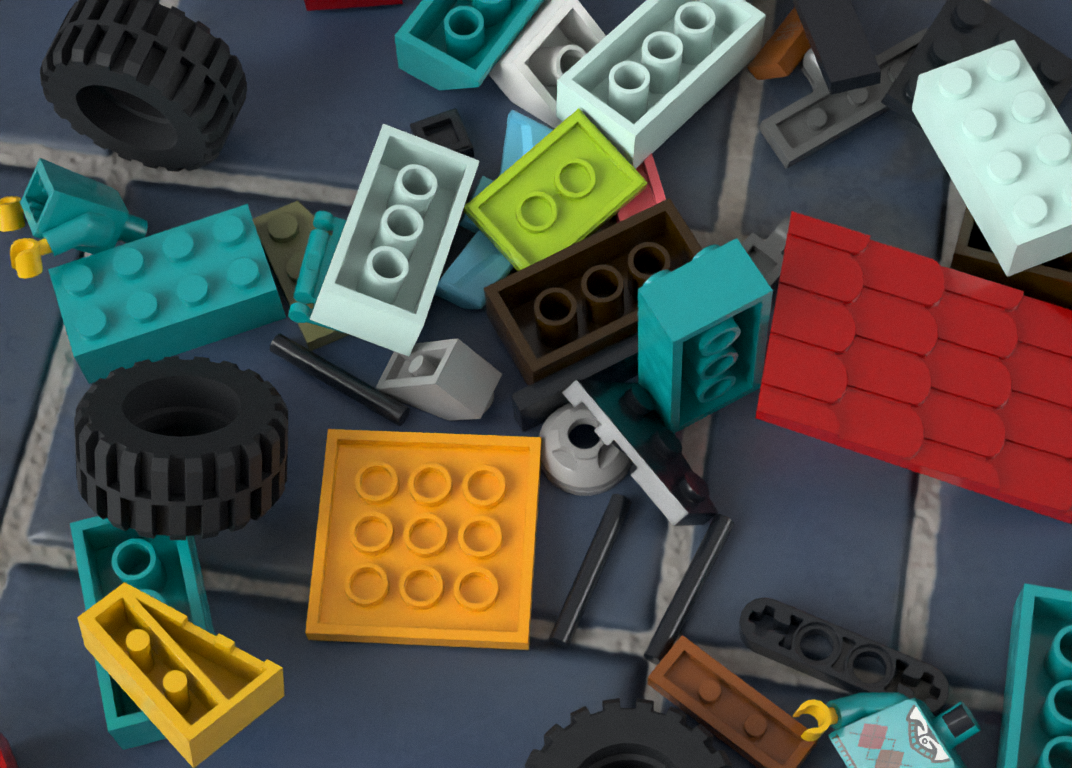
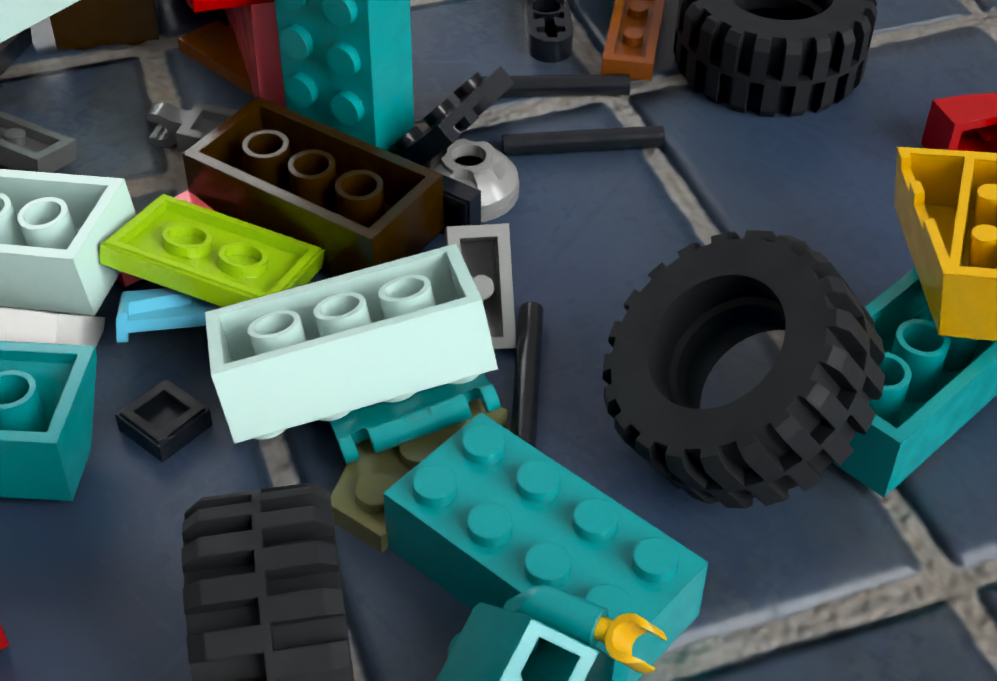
camera: 125 degrees left, 20 degrees down
light orange plate [305,429,542,650] -> none

